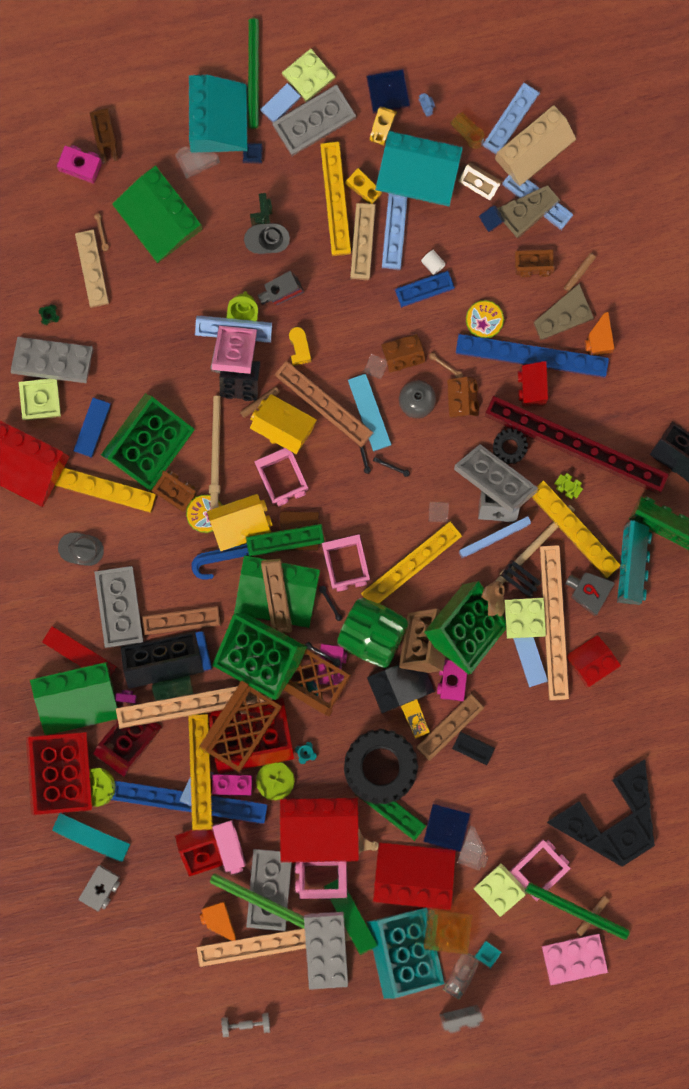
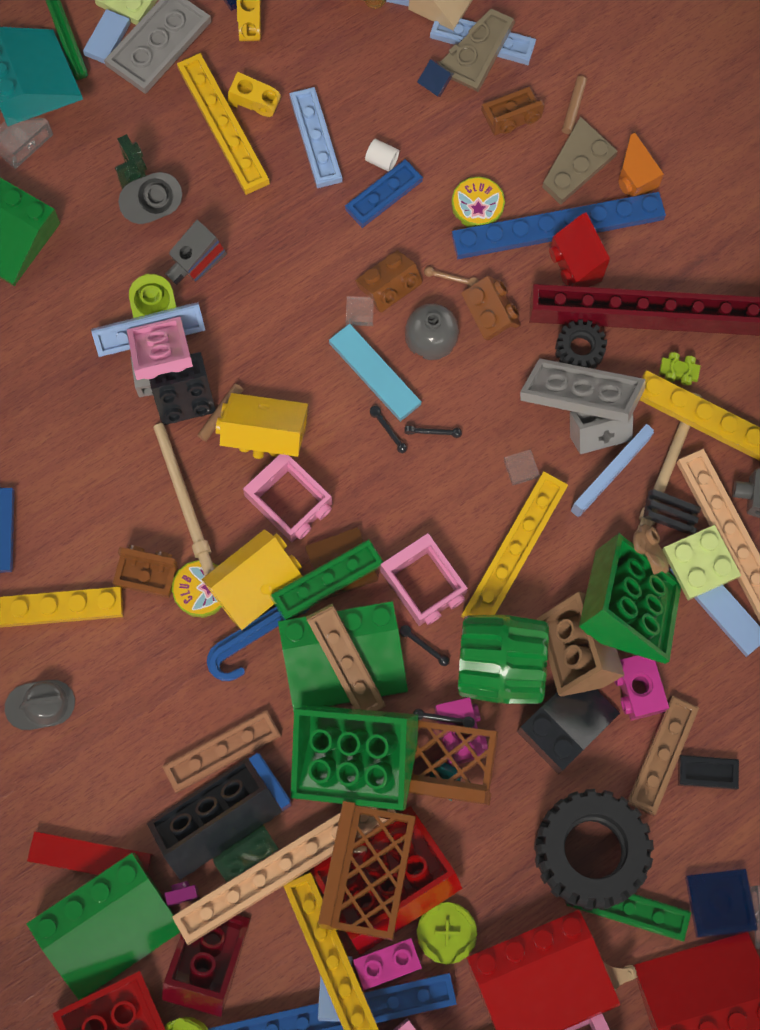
camera: 25 degrees left, 10 degrees down
light grey plate [94,566,144,648] -> none
green slope [101,394,195,491] -> none
dark blue tile [243,143,262,164] -> none
nougat tile [274,361,374,447] -> none
yellow leg [289,327,311,366] -> none
teal plate [295,742,317,764] -> none
tan plate [351,203,375,280] -> none
teal slope [376,131,463,206] -> none
yellow leg [400,699,430,739] -> none
tan slope [458,163,502,200] -> none

